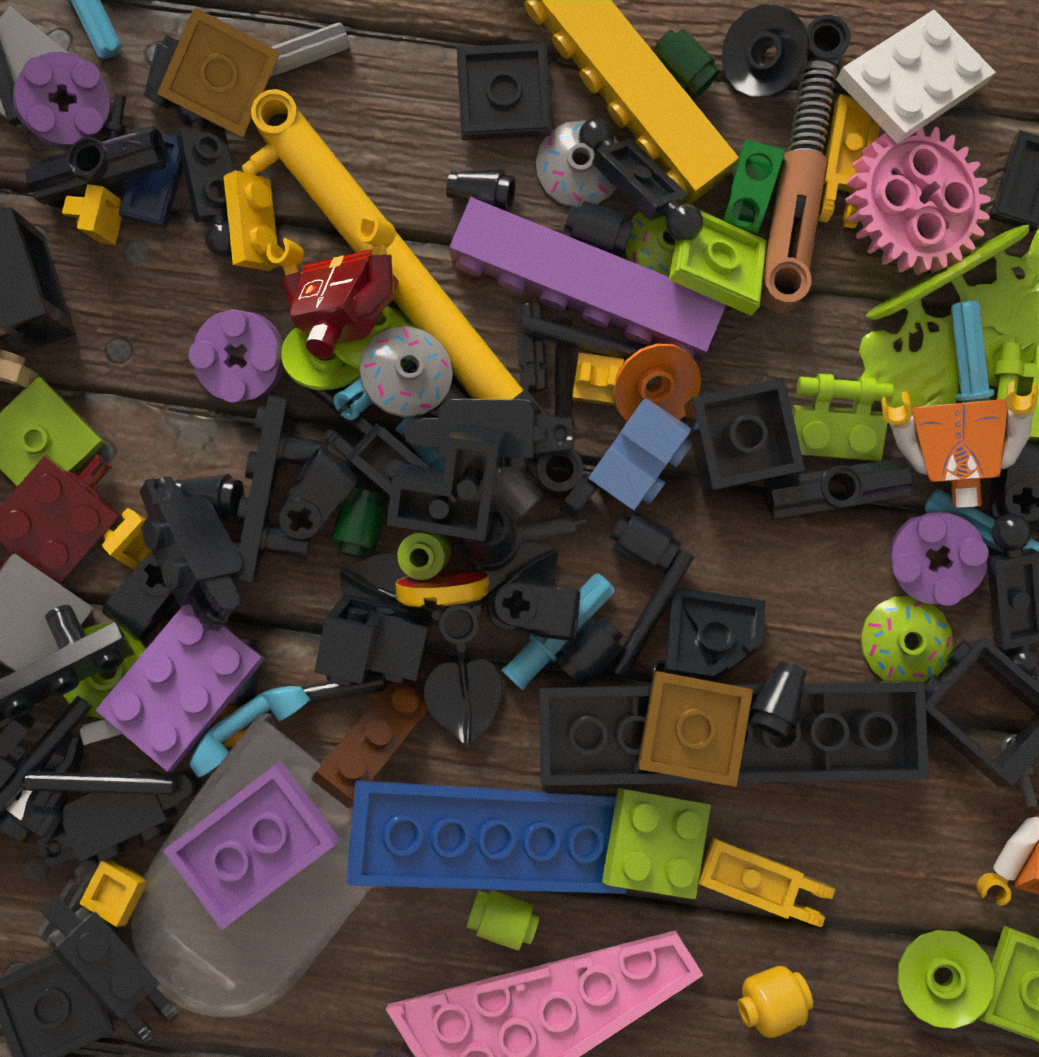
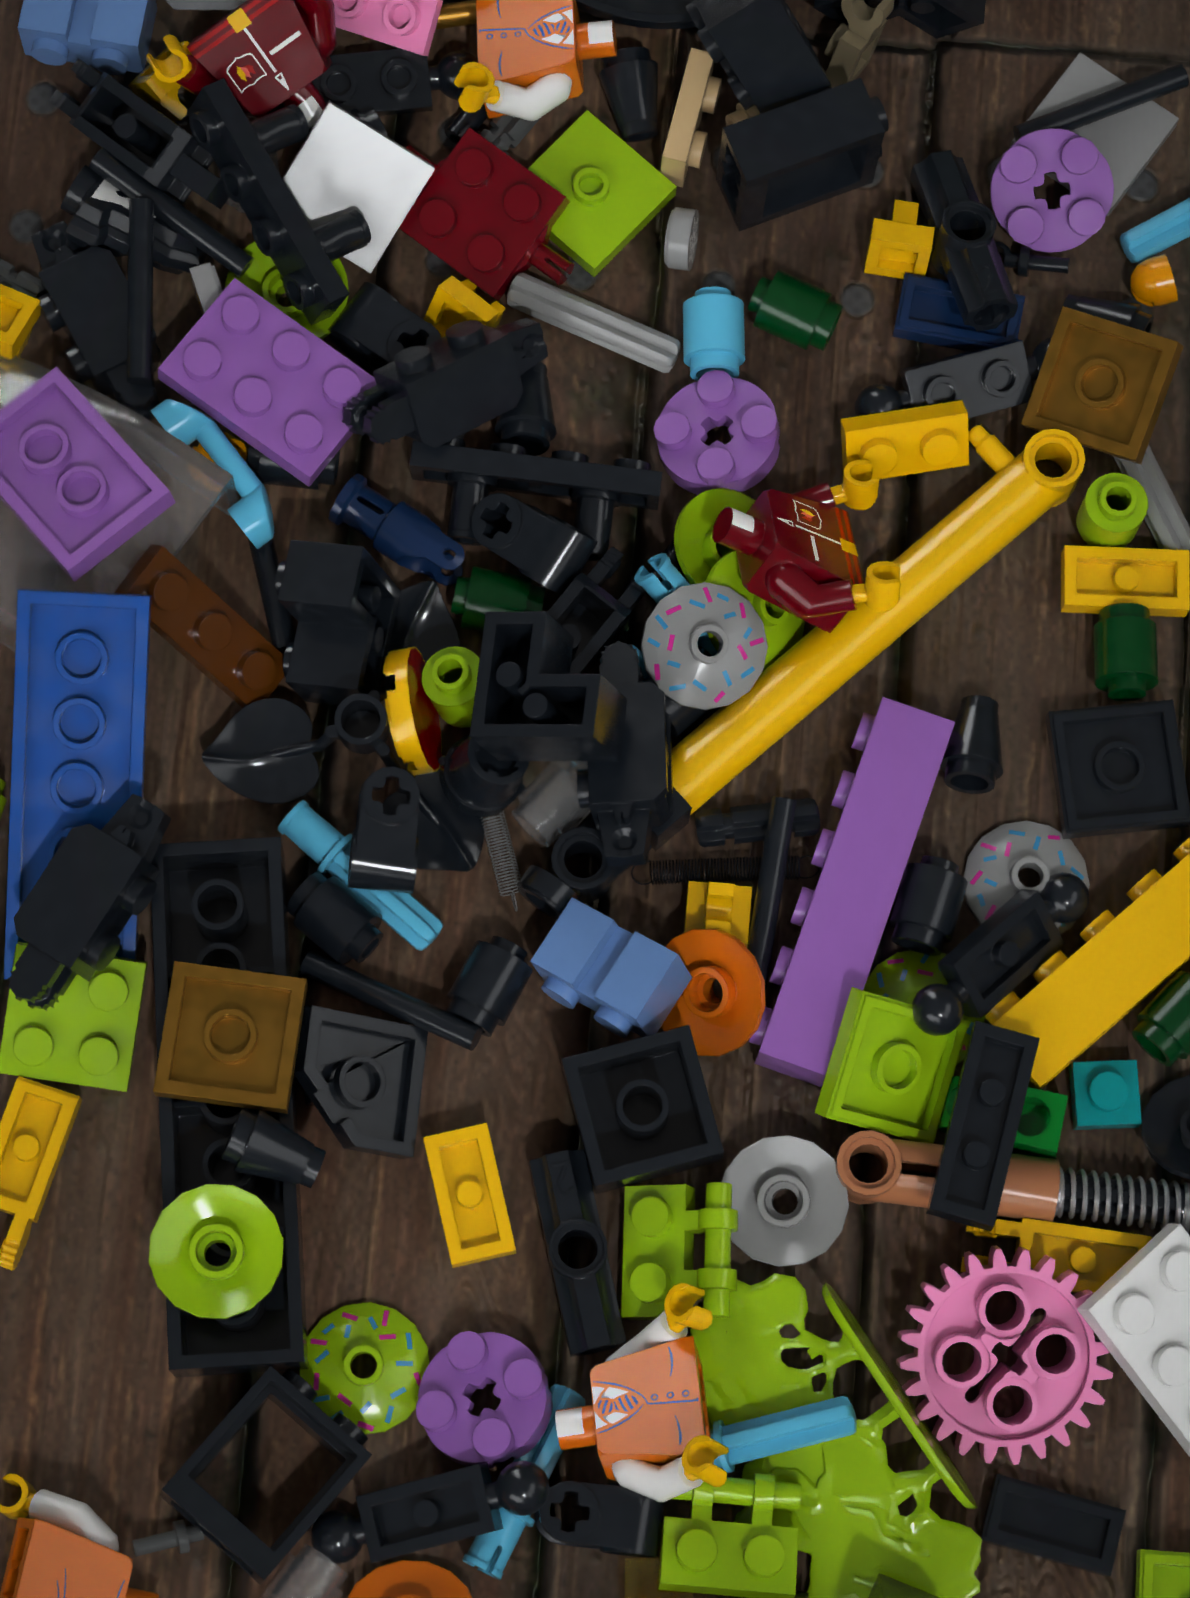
camera: 80 degrees right, 10 degrees down
none -> black hinge [8,794,171,1011]
none -> lime dish [149,1184,284,1319]
none -> dark blue piece [328,473,465,586]
none -> yellow plate [423,1123,516,1268]
none -> light grey axle [507,273,681,373]
none -> light grey tile [664,207,699,271]
none -> medium azure brick [683,286,745,381]
none -> light grey dish [722,1135,849,1267]
none -> dark green brick [747,270,844,351]
none -> black plate [926,1021,1040,1231]
none -> yellow plate [1061,545,1190,617]
none -> teal plate [1069,1060,1142,1130]
none -> lime brick [1076,473,1148,547]
none -> dark green brick [1093,603,1159,701]
none -> light orange hinge [1130,254,1178,307]

